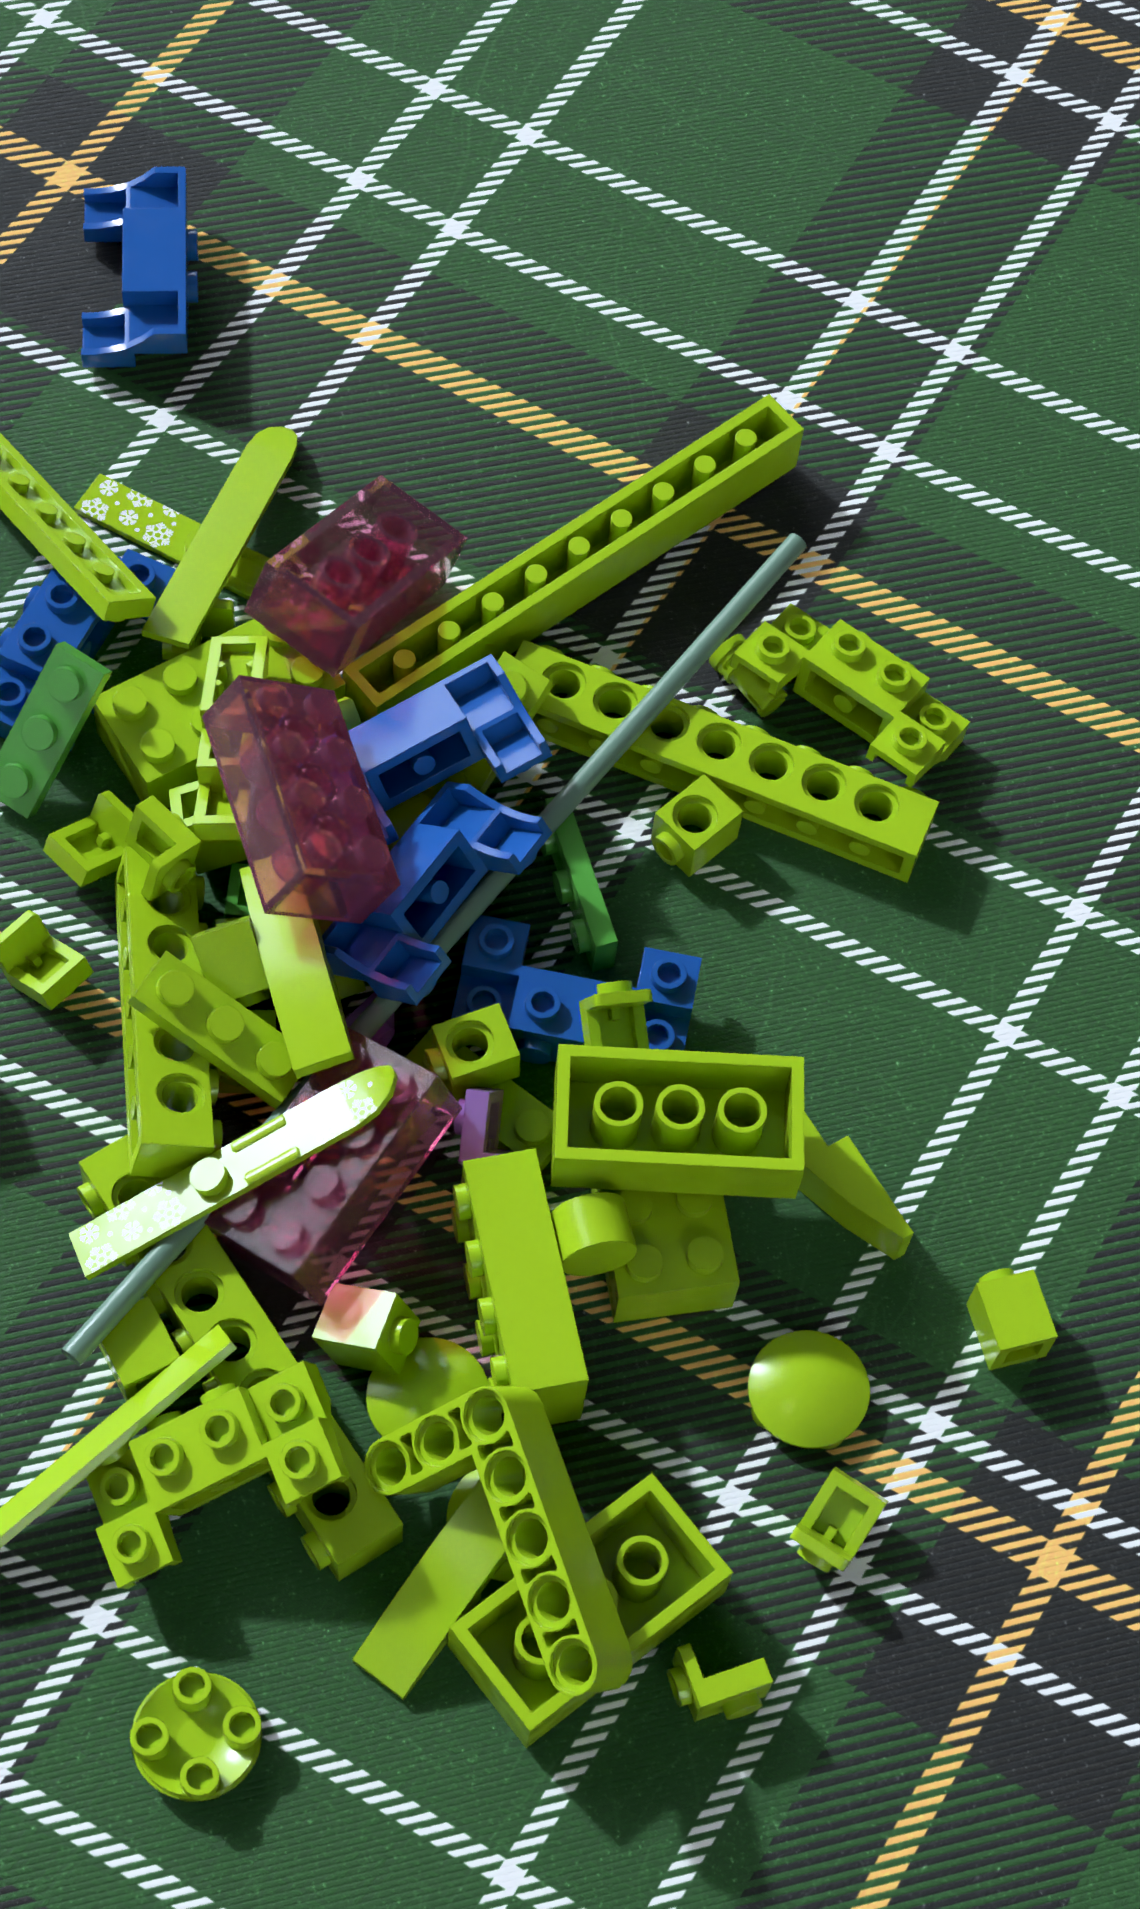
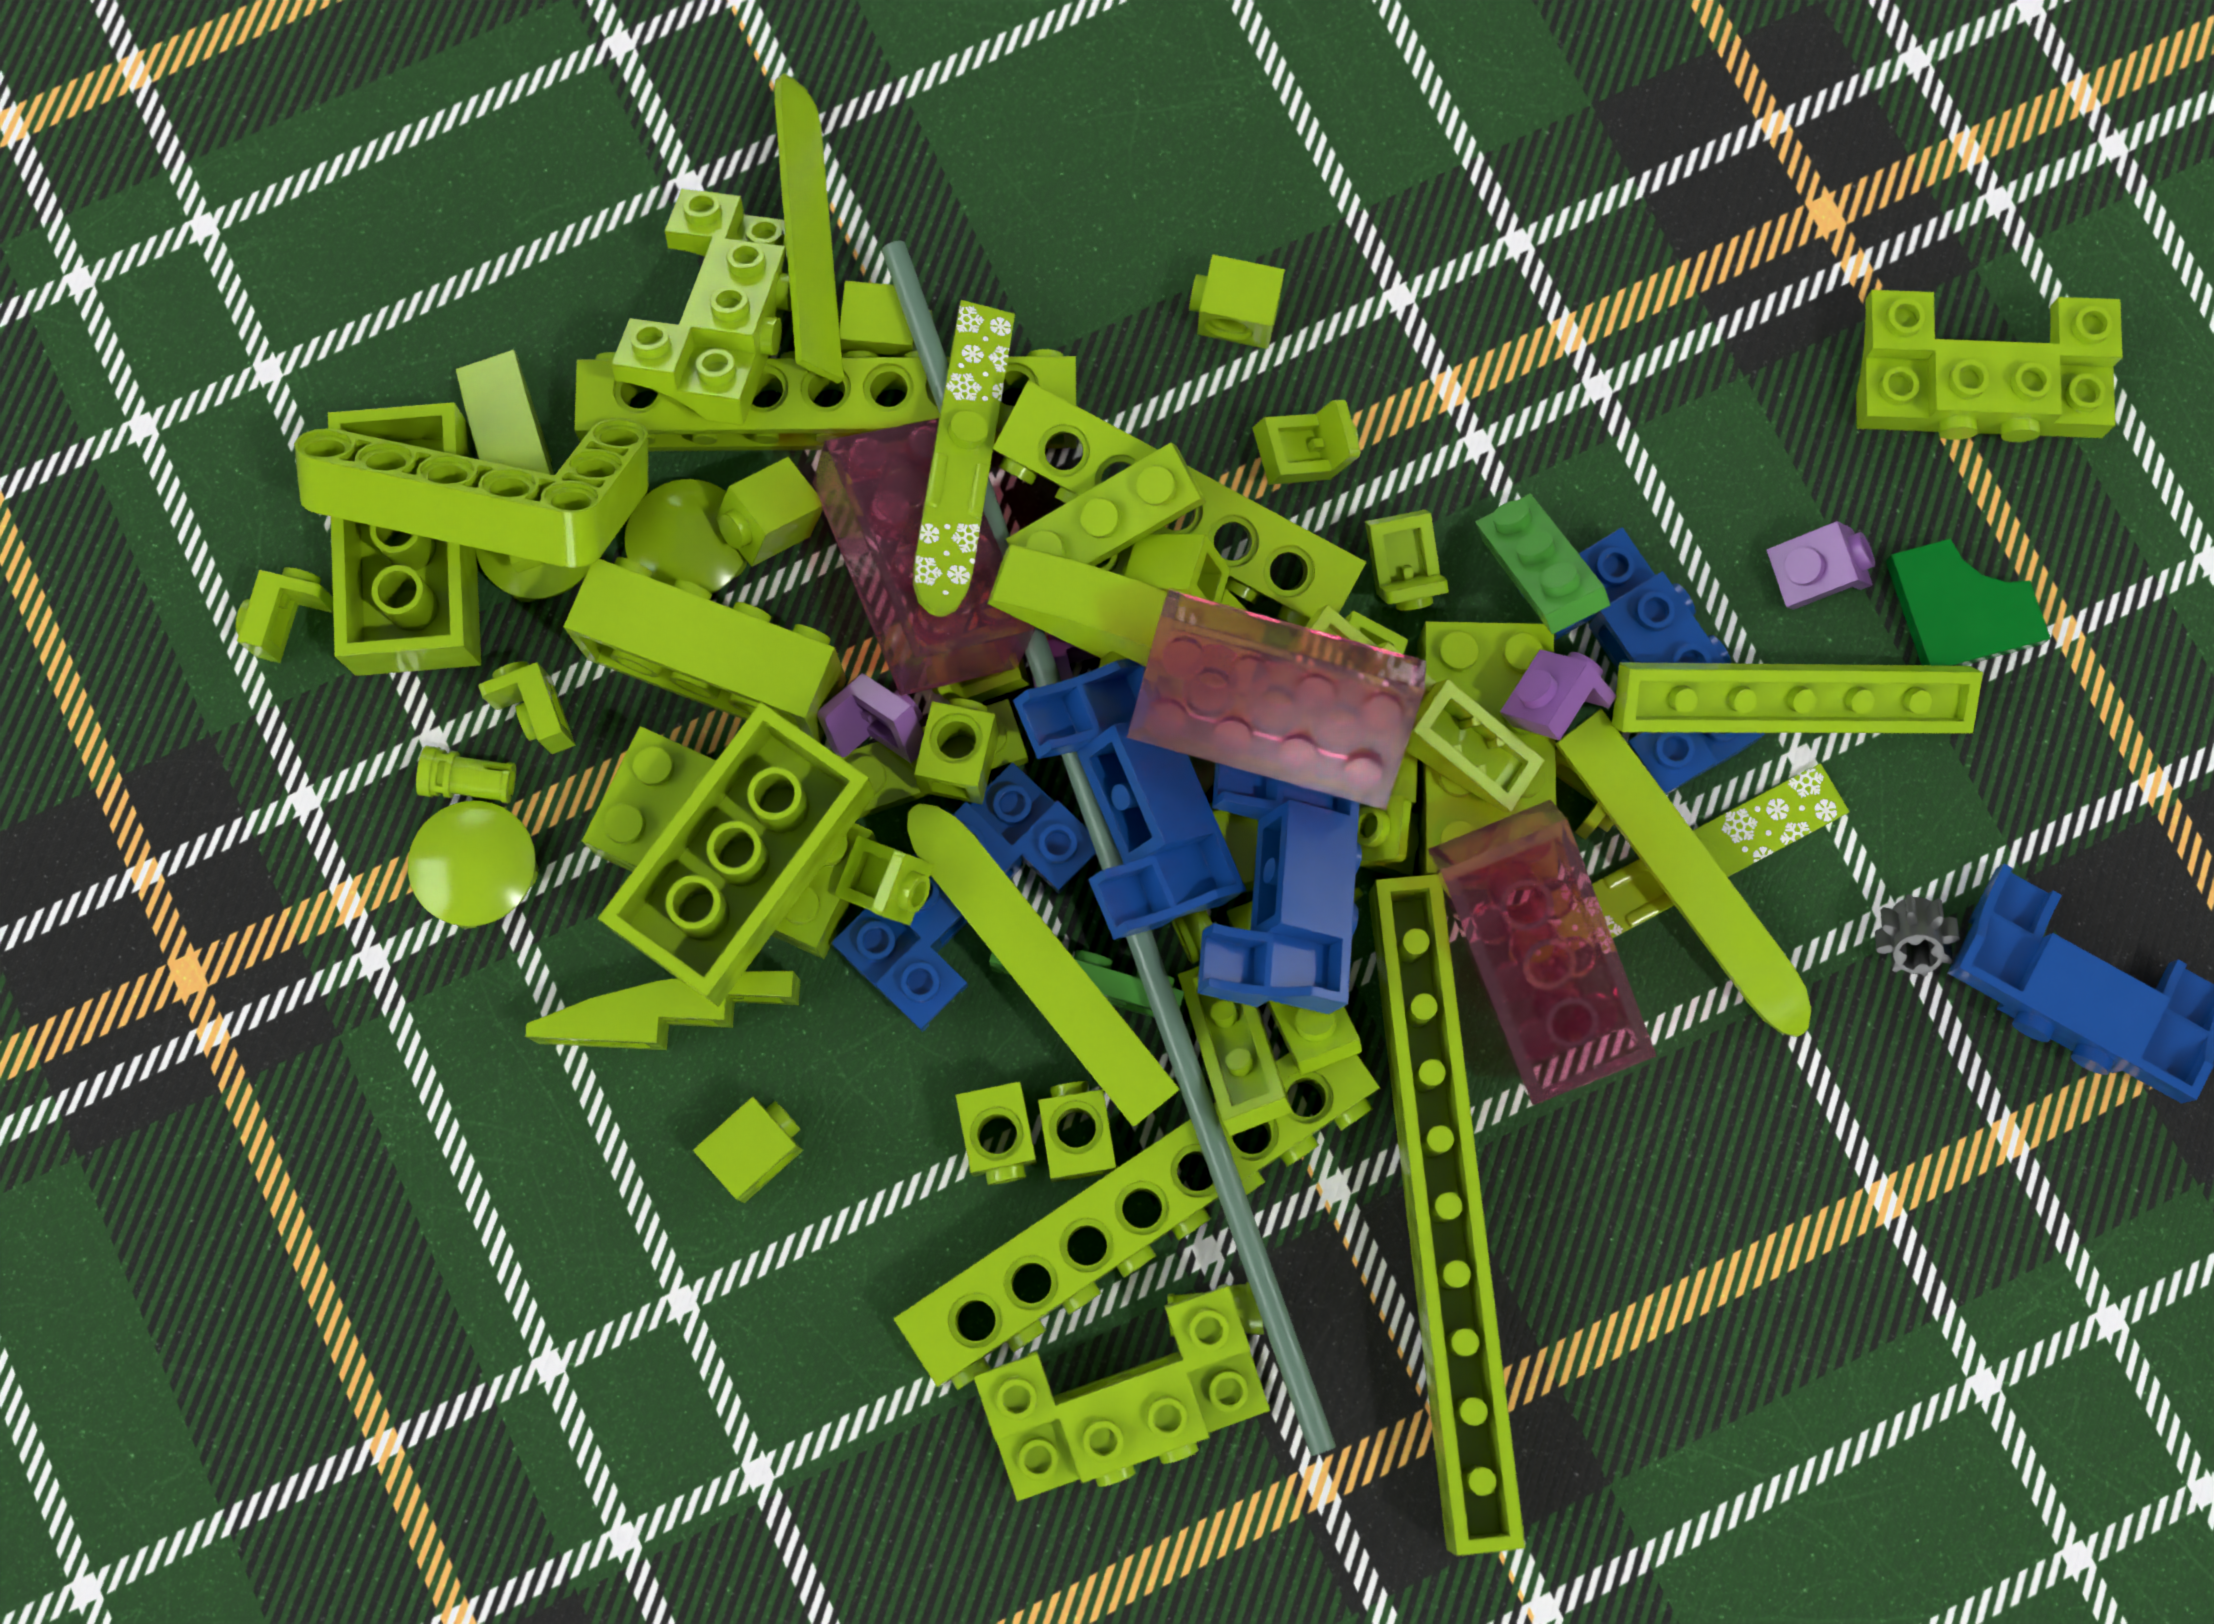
camera: 130 degrees right, 15 degrees up
lime bracket [125,795,201,902] -> none
lime dish [130,1667,262,1802] -> none
lime piece [551,1192,637,1276] -> none
lime bracket [790,1467,888,1572] -> none
lime brick [966,1268,1058,1371] -> none
none -> lime pin [416,745,516,804]
none -> lime bracket [478,661,576,754]
none -> lime brick [693,1096,803,1203]
none -> lime piece [907,803,1180,1127]
none -> lime brick [956,1081,1037,1185]
none -> lime plate [1178,966,1293,1136]
none -> medium lavender bracket [1500,649,1616,740]
none -> dark grey gear [1875,894,1960,976]

